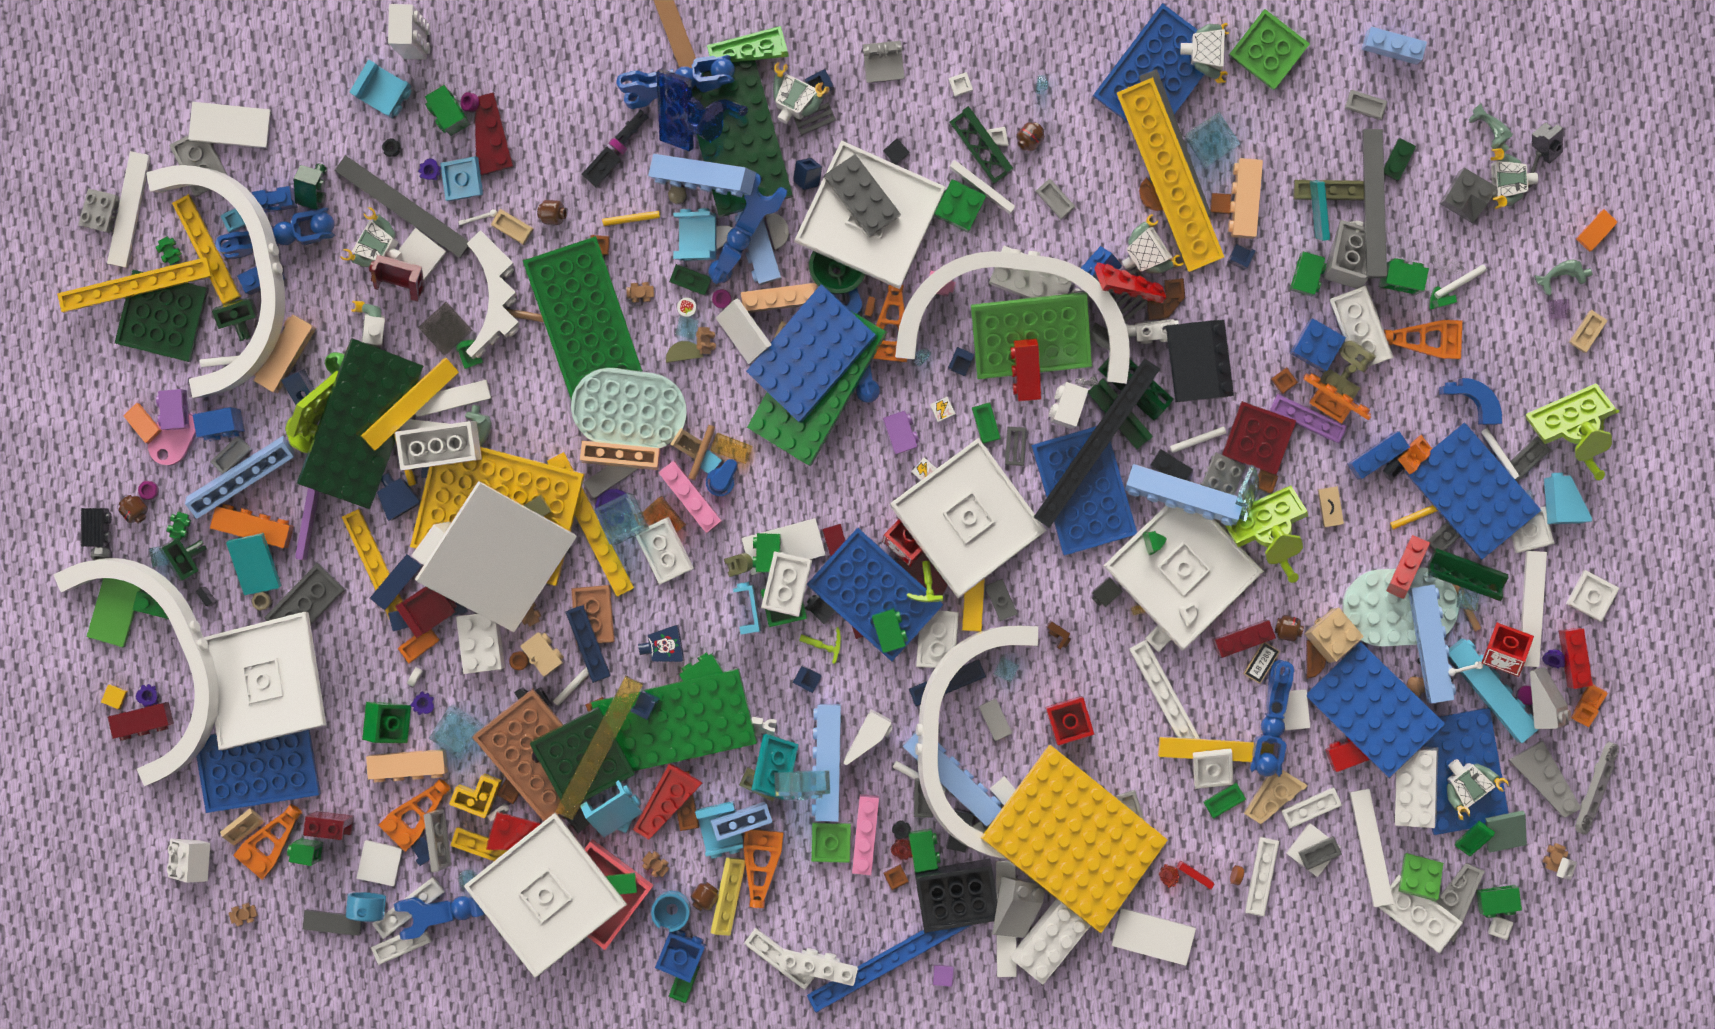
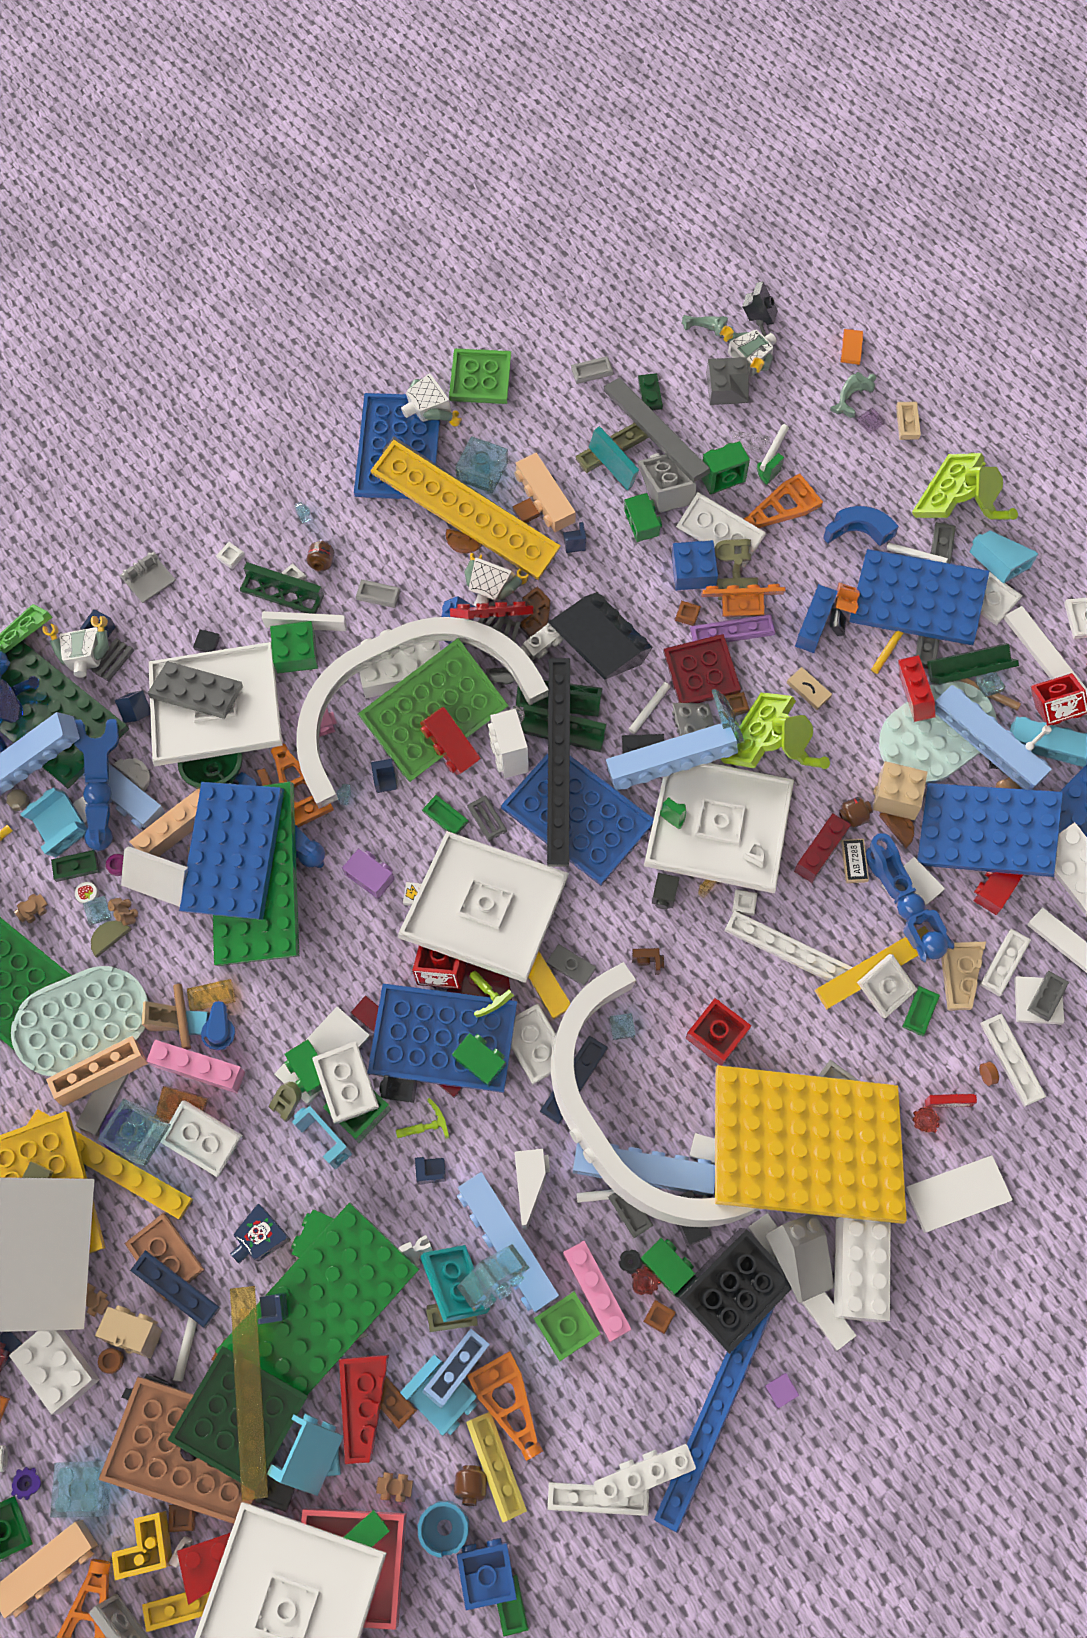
camera: 30 degrees left, 20 degrees down
tile [930,397,955,422] -> none
light grey tile [979,698,1012,741] -> none
light blue brick [1362,27,1427,65] -> none

